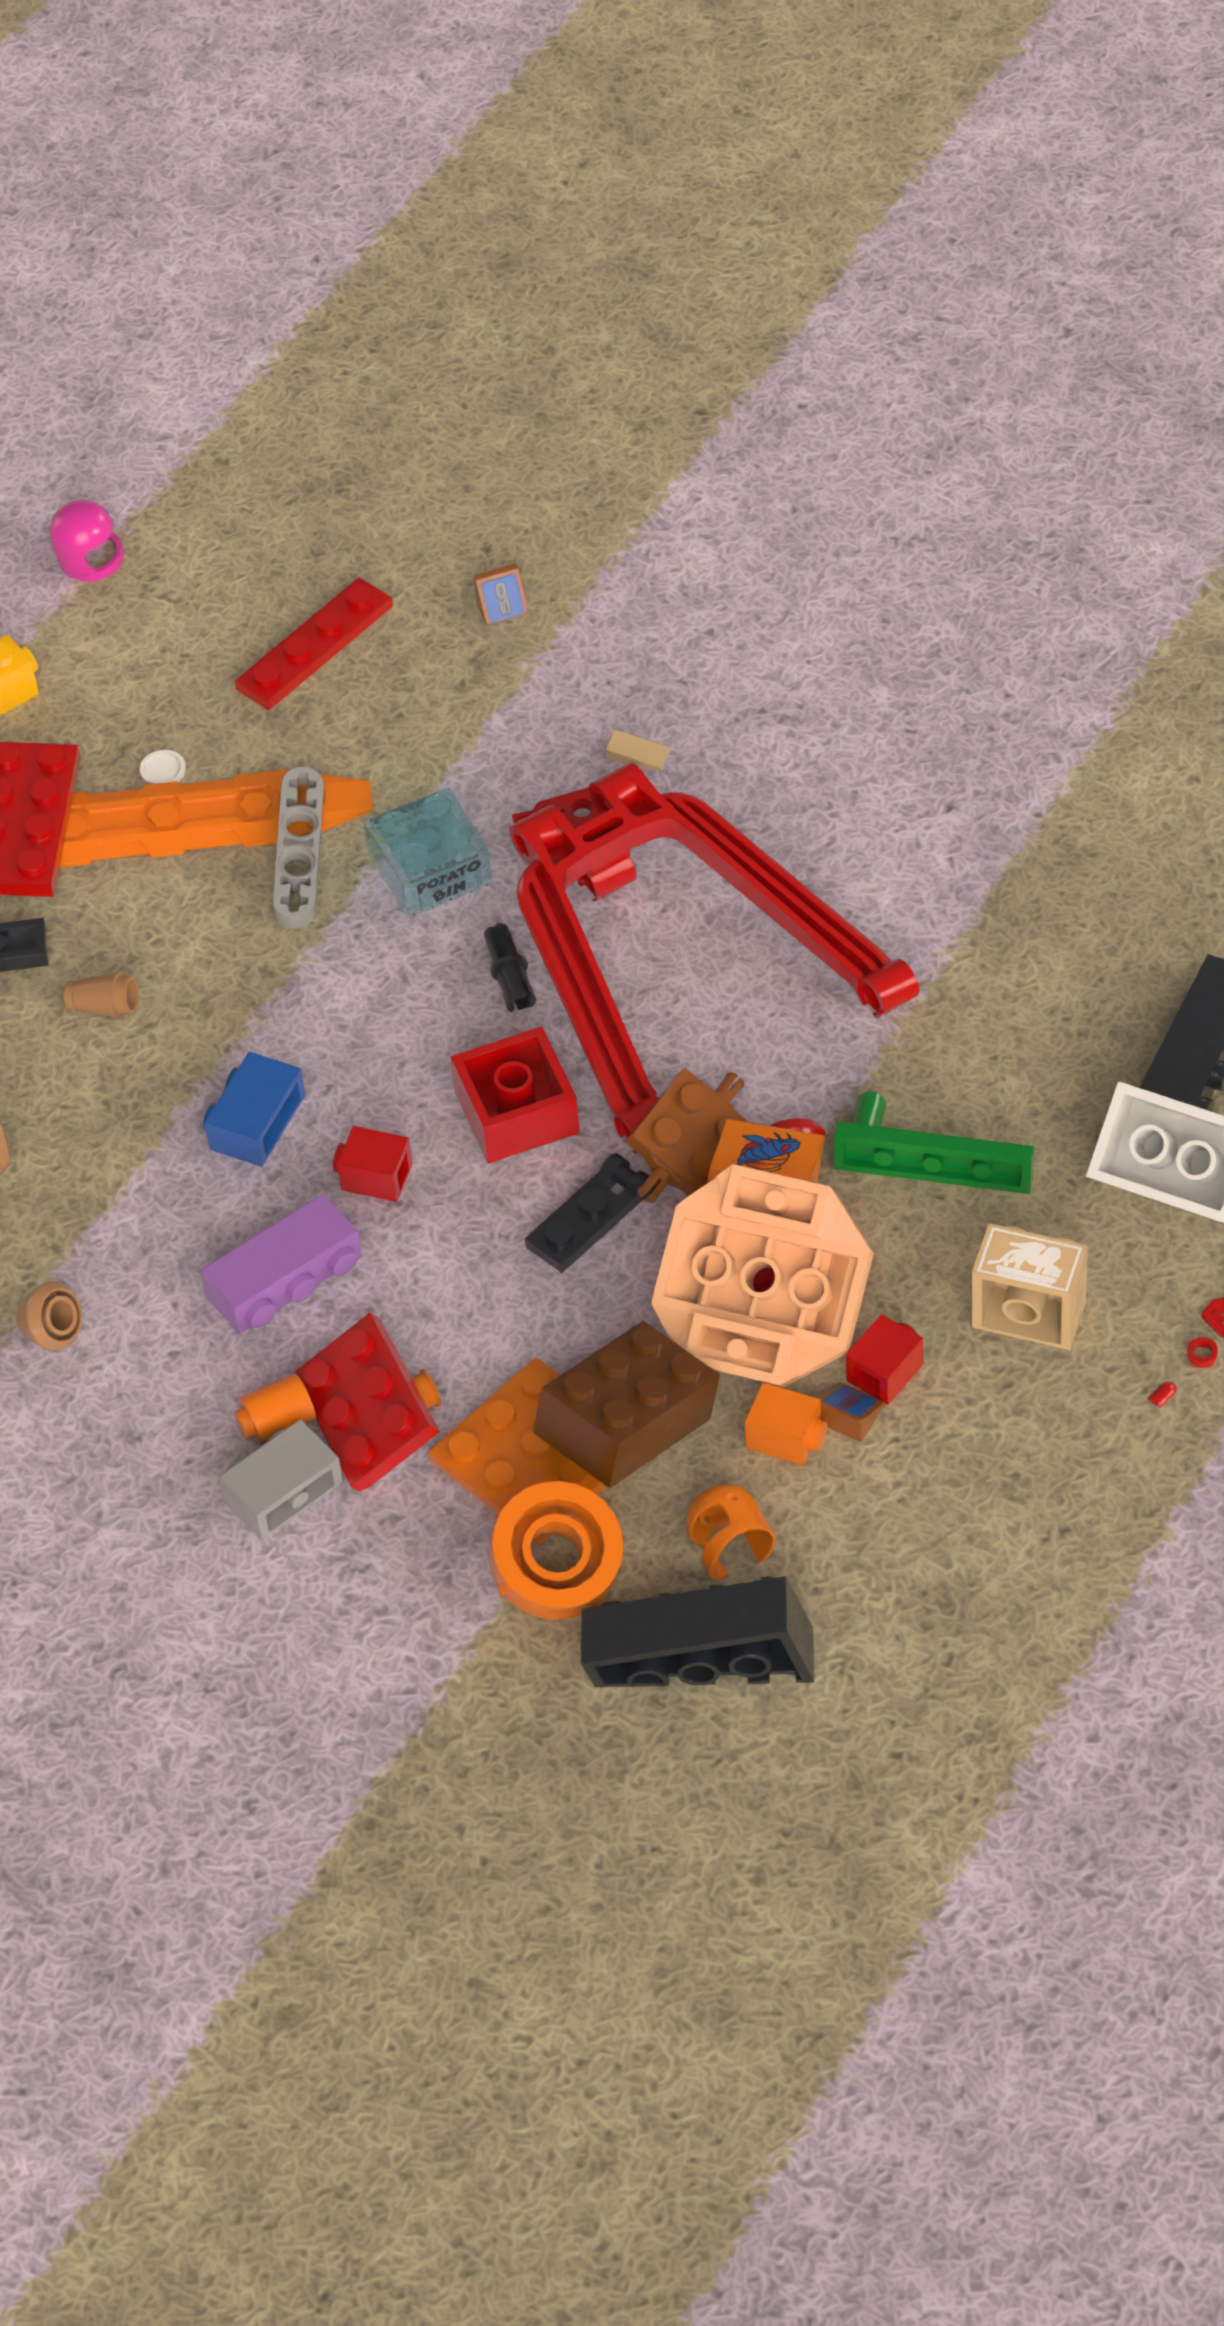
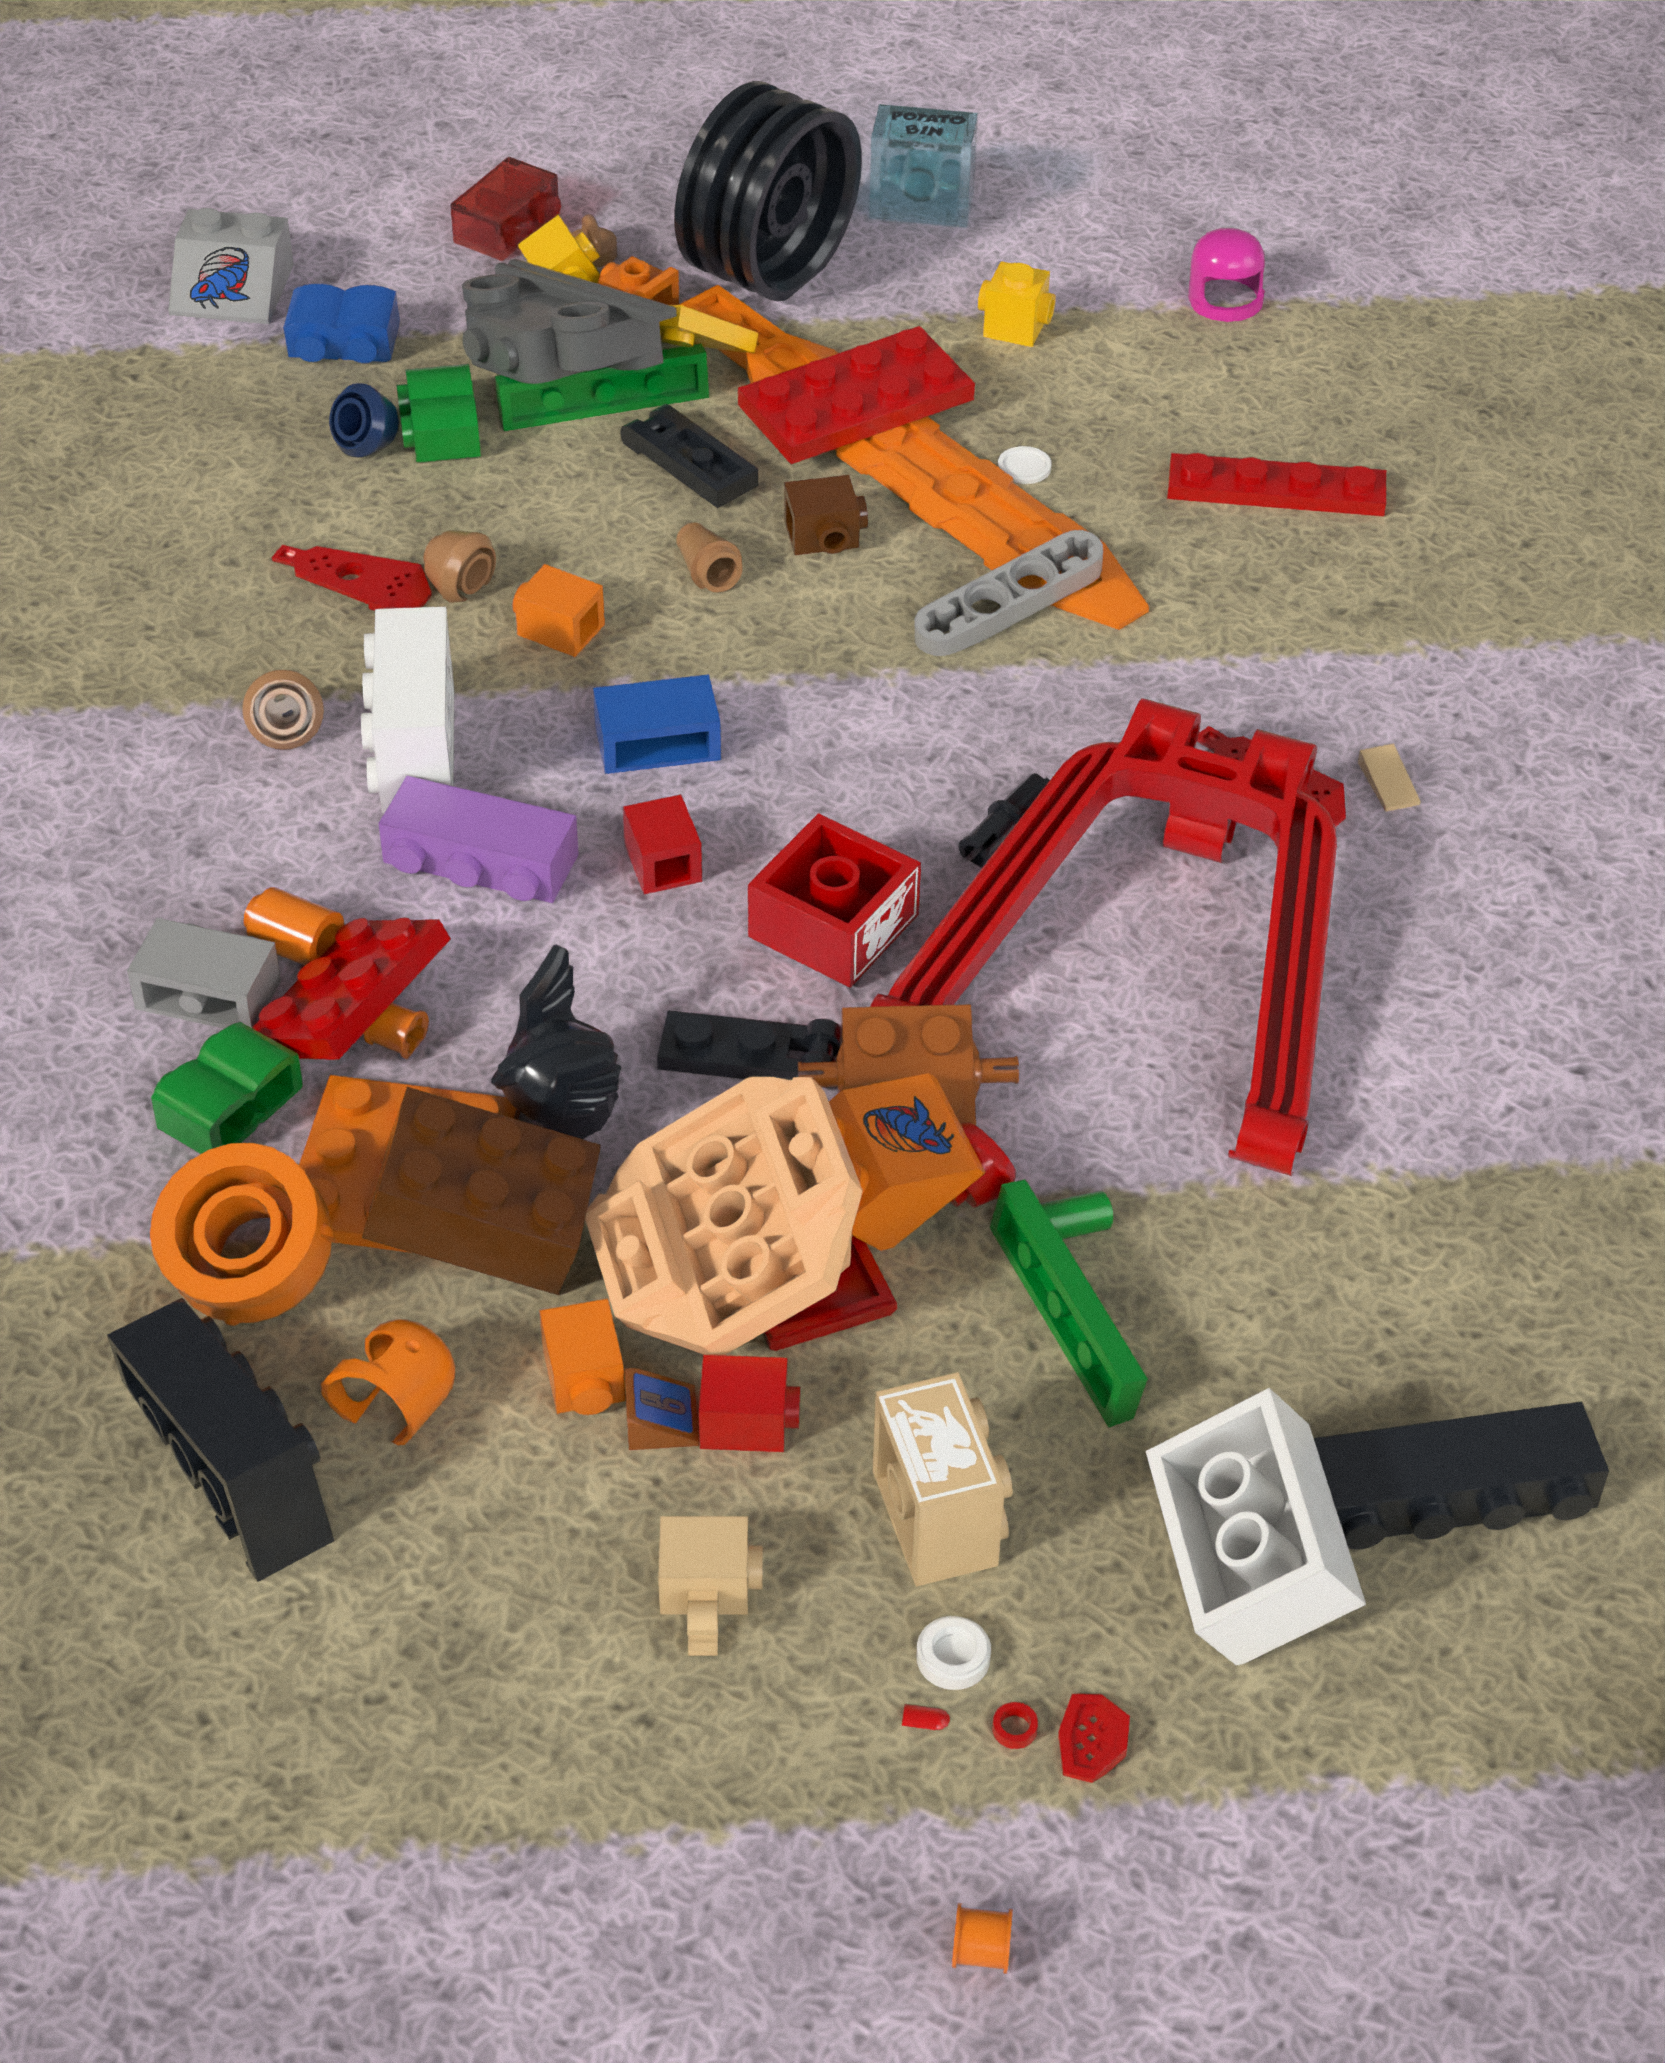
camera: 50 degrees right, 5 degrees down
clear light blue brick [364,787,493,918] -> none
slope [473,563,528,625] -> none
none -> green brick [151,1022,303,1154]
none -> white brick [361,607,454,813]
none -> black helmet [491,944,622,1139]
none -> orange brick [513,564,605,657]
none -> tan brick [658,1516,763,1656]
none -> reddish brown brick [784,475,868,555]
none -> white tile [916,1616,991,1690]

